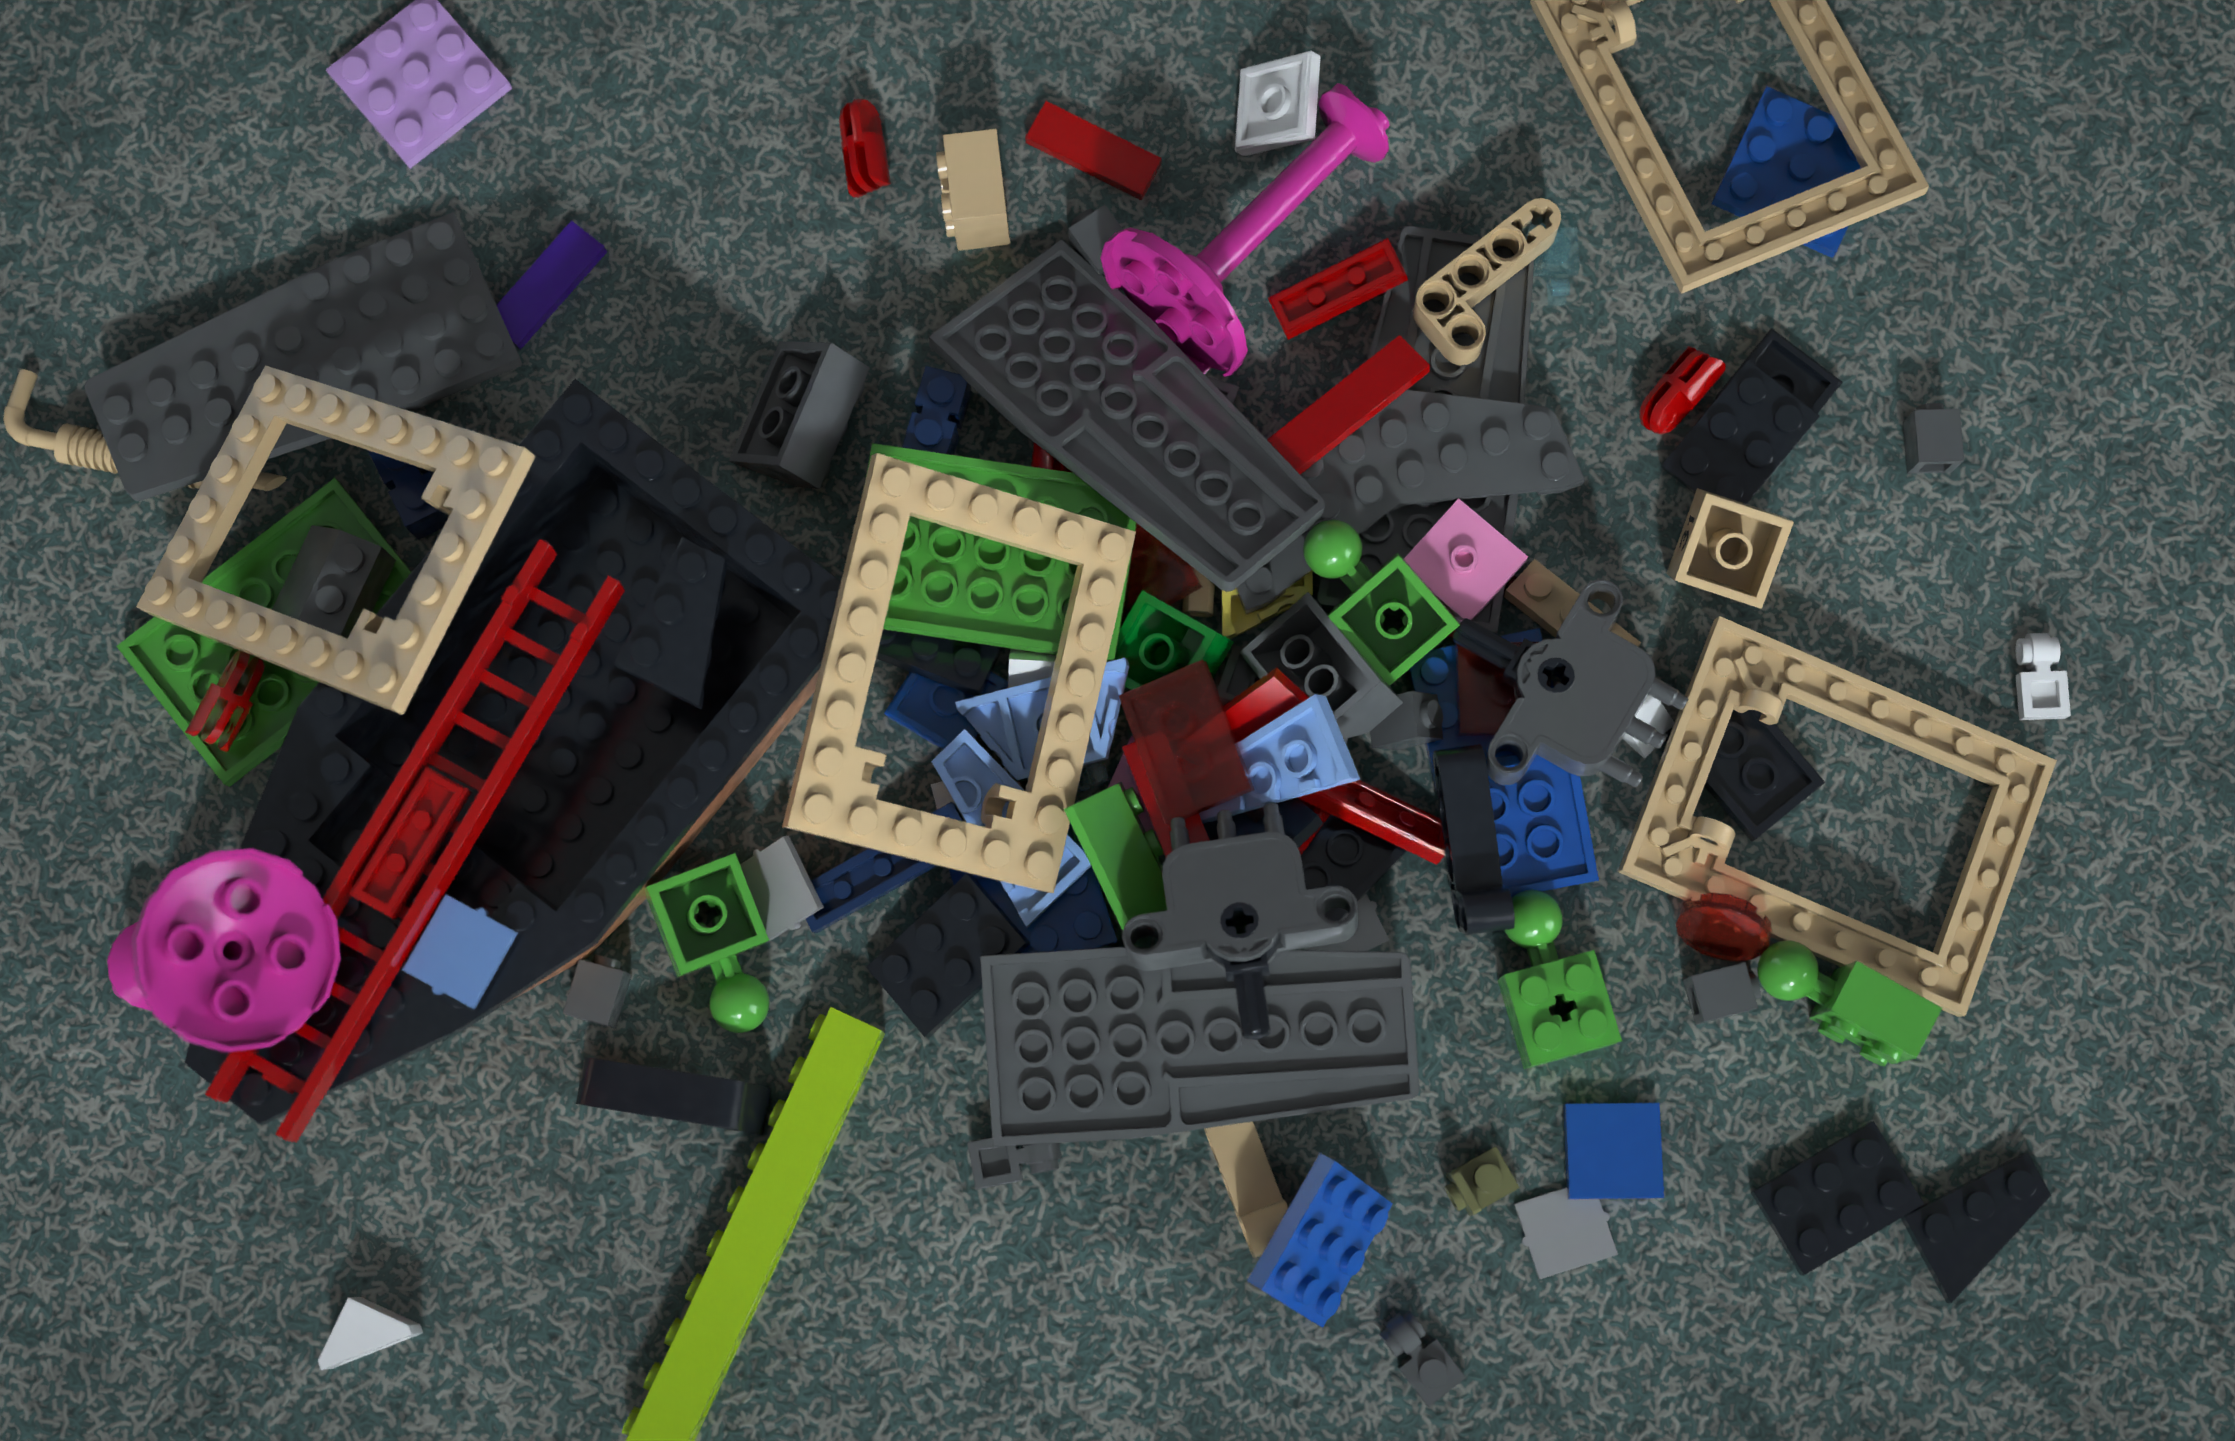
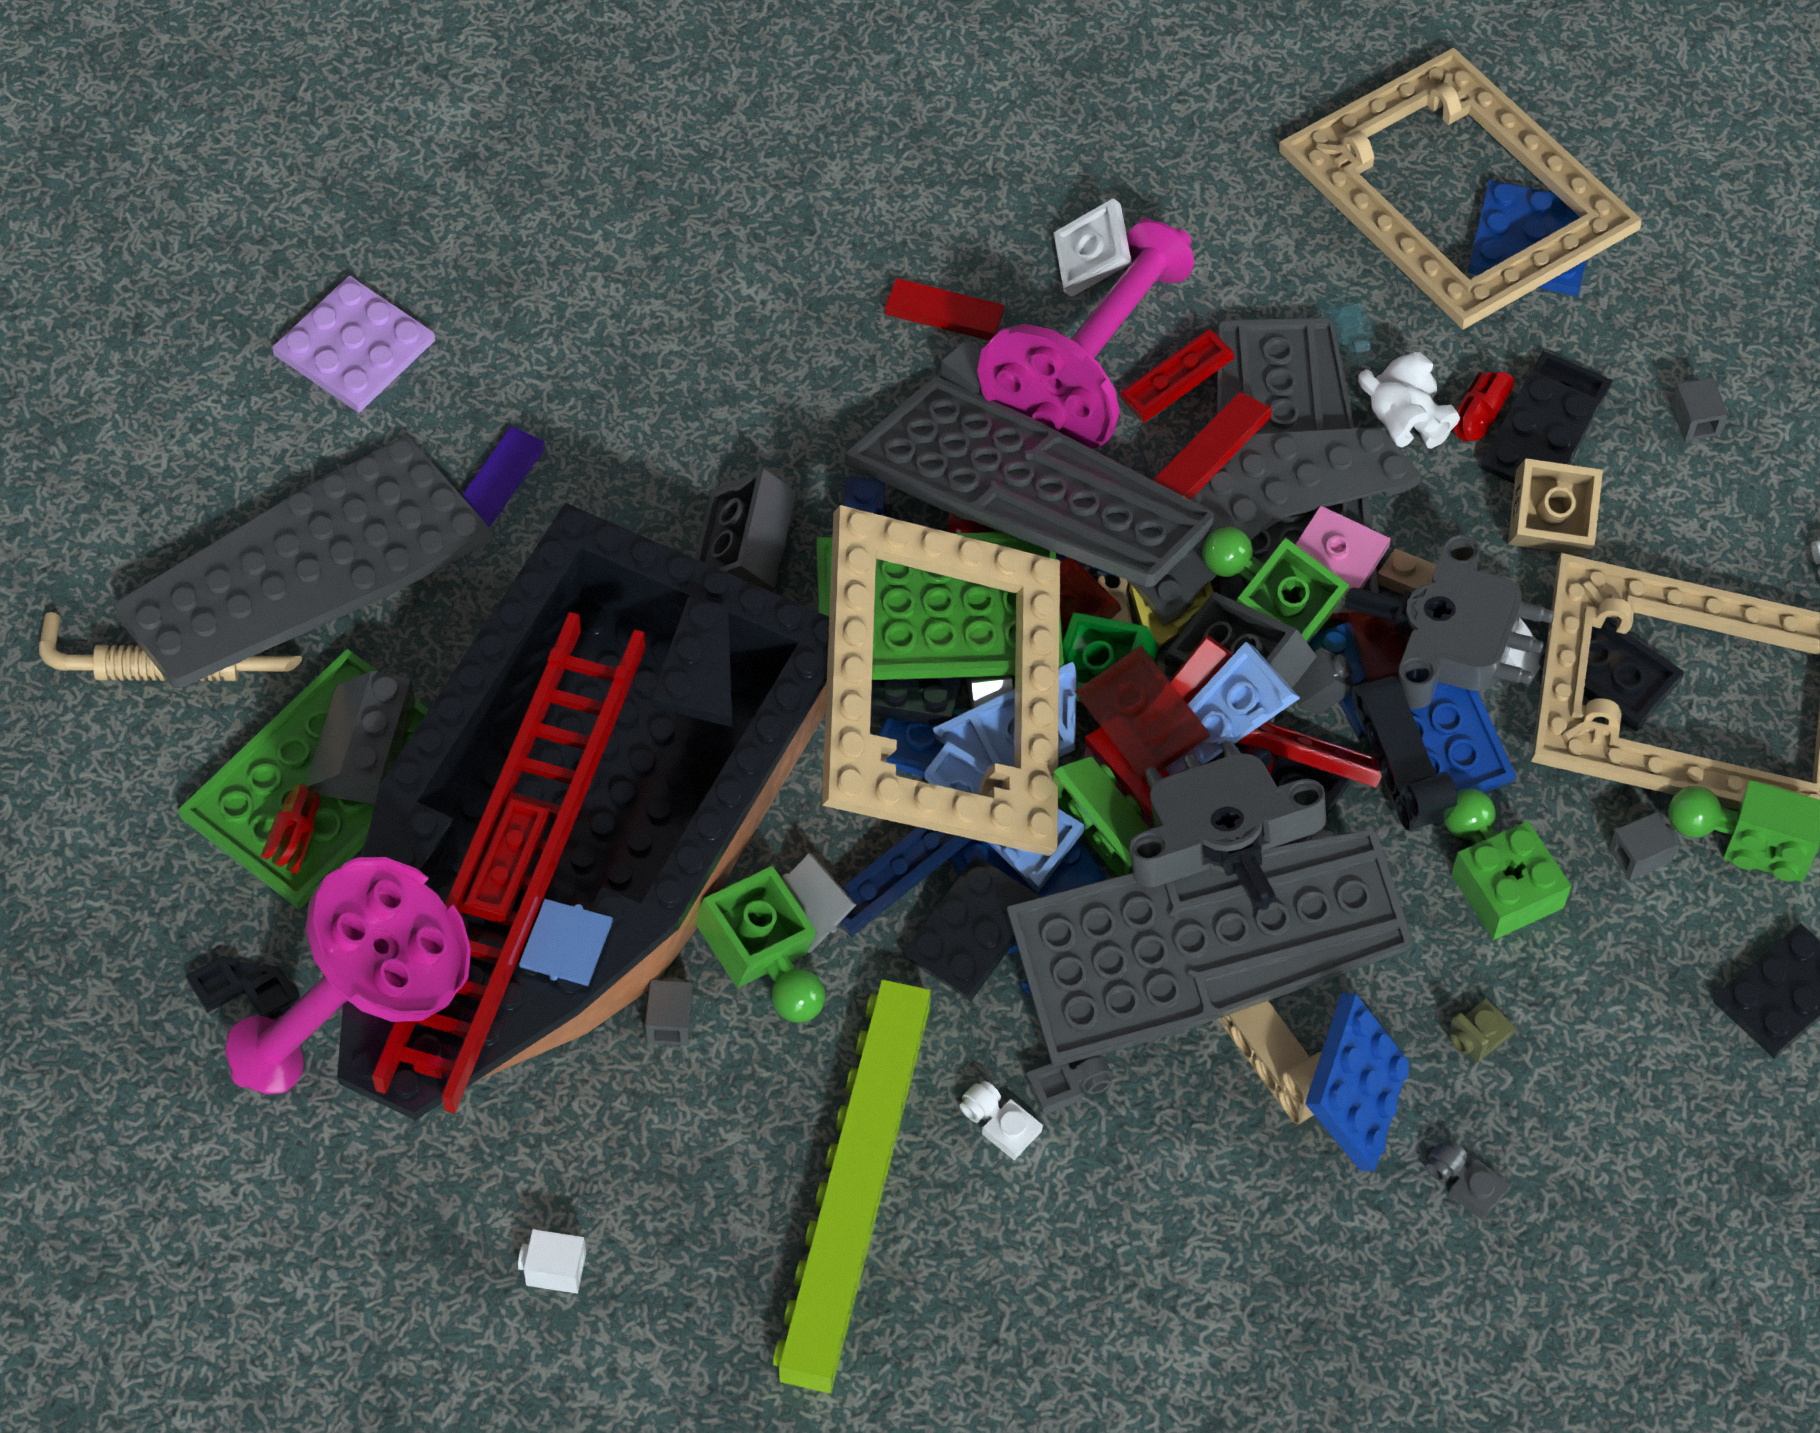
camera: 15 degrees left, 20 degrees down
tan plate [136,365,536,715] -> none
white slope [318,1297,423,1370] -> none
dark blue piece [368,450,449,540] -> none
black beam [576,1057,772,1135] -> none
red arm [839,99,891,197] -> none
tan brick [936,129,1010,251] -> none
tan beam [1413,198,1561,366] -> none
light grey piece [1514,1187,1618,1279] -> none
blue tile [1563,1103,1664,1199] -> none
clear red tile [1676,893,1772,962] -> none
none -> black tile [186,956,300,1020]
none -> white brick [518,1229,586,1294]
none -> white plate [960,1081,1043,1160]
none -> white animal [1358,352,1460,449]

